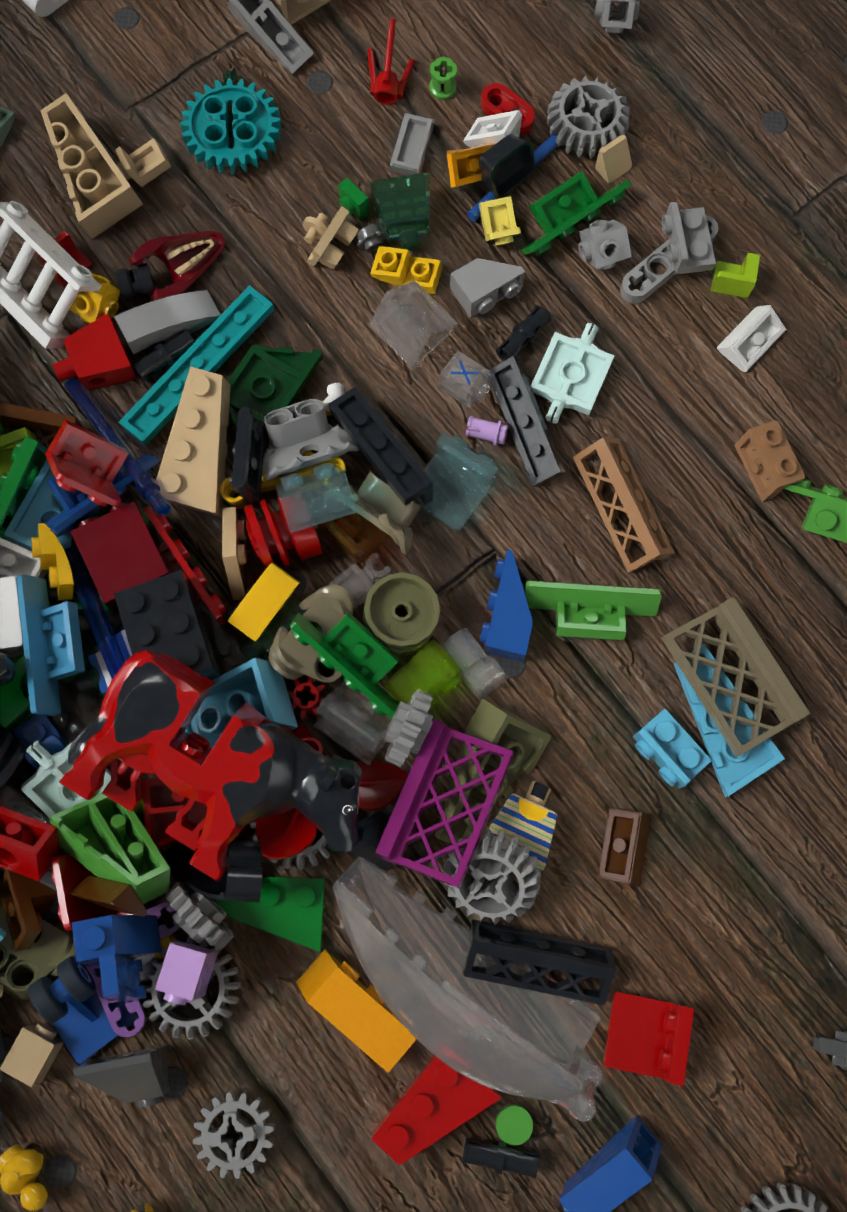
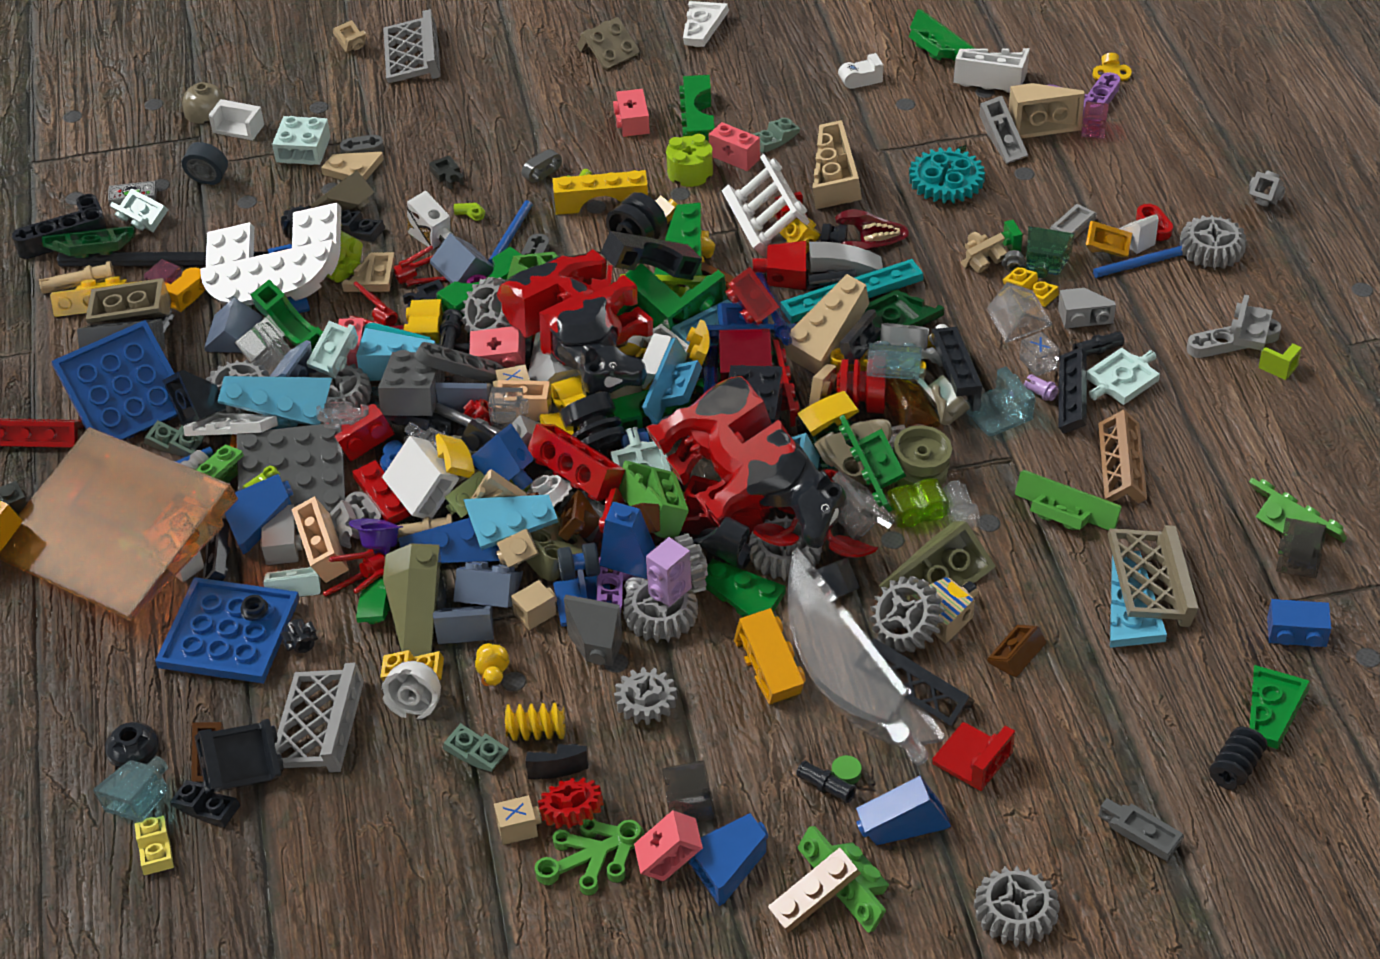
camera: 30 degrees right, 30 degrees down
blue plate [99,953,146,1002] -> none
tan bracket [115,138,171,187] -> none
red plant [367,18,415,105] -> none
red wedge [371,1043,501,1165] -> none
magenta fence [375,719,514,889] -> none
light grey gear [384,689,433,767] -> none
bright green bush [429,57,457,100] -> none
black piece [479,134,535,199] -> none
light yellow bracket [479,196,521,246] -> none
blue slope [479,549,533,662] -> none
green bracket [521,171,632,256] -> none
light grey brick [578,220,632,270] -> none
tan slope [595,134,632,183] -> none
medium azure bracket [633,709,712,789] -> none
white slope [717,305,787,372] -> none
medium nougat bracket [734,420,805,502] -> none

